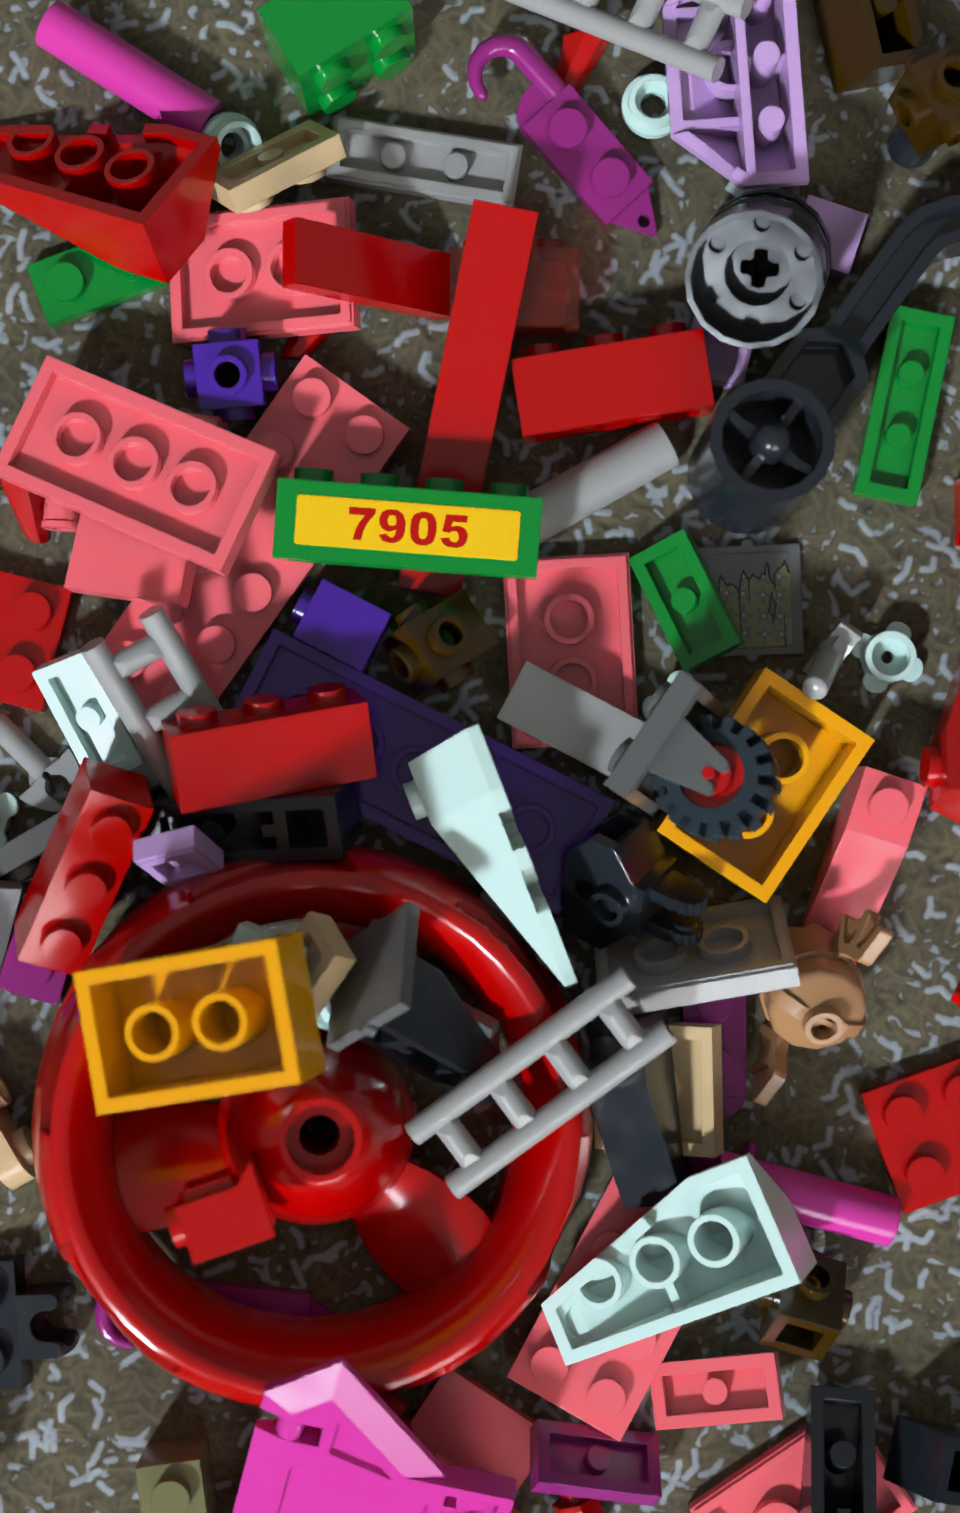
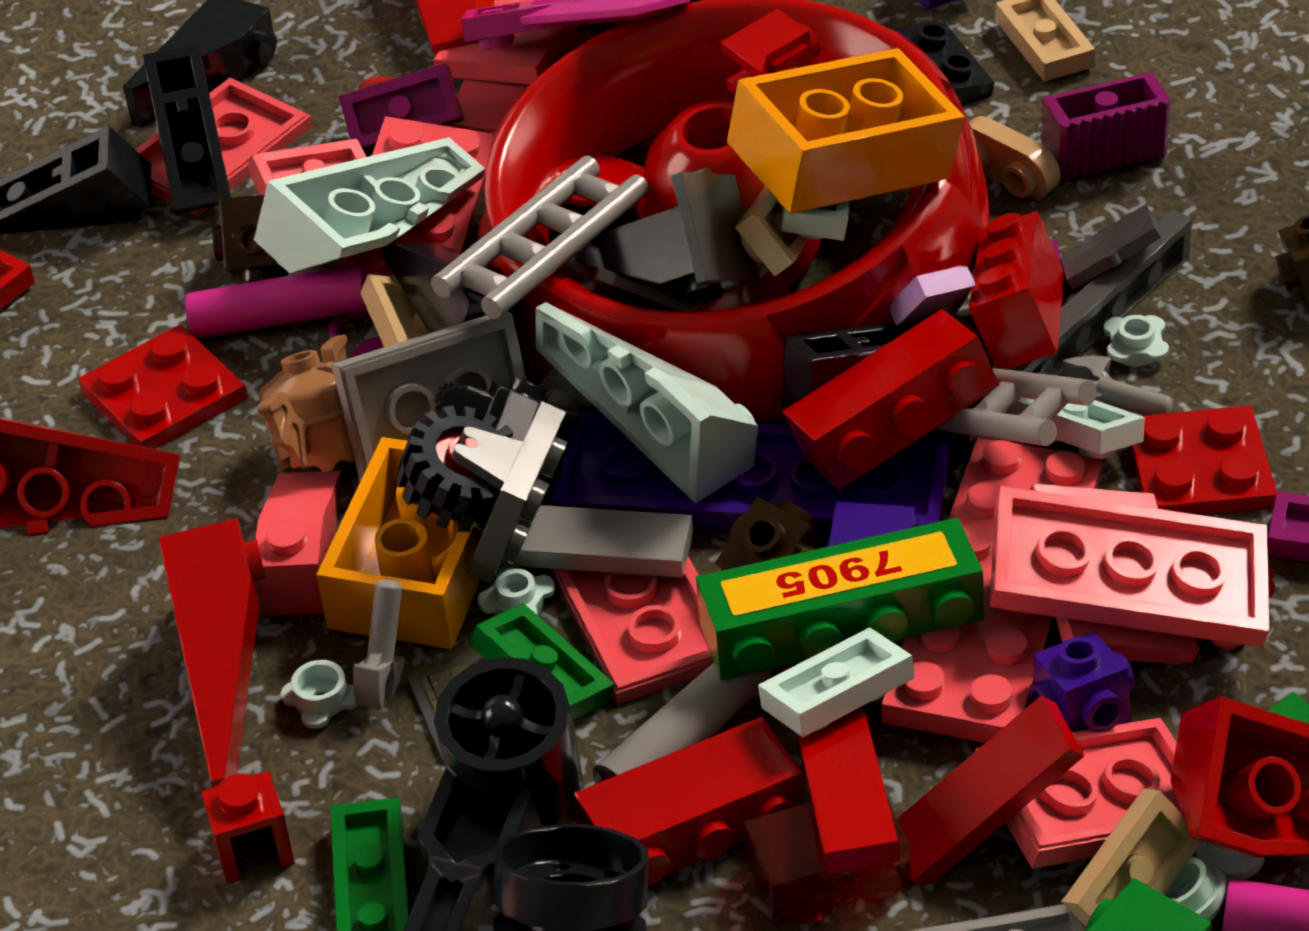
camera: 165 degrees right, 45 degrees down
none -> light aqua plate [758,627,915,738]

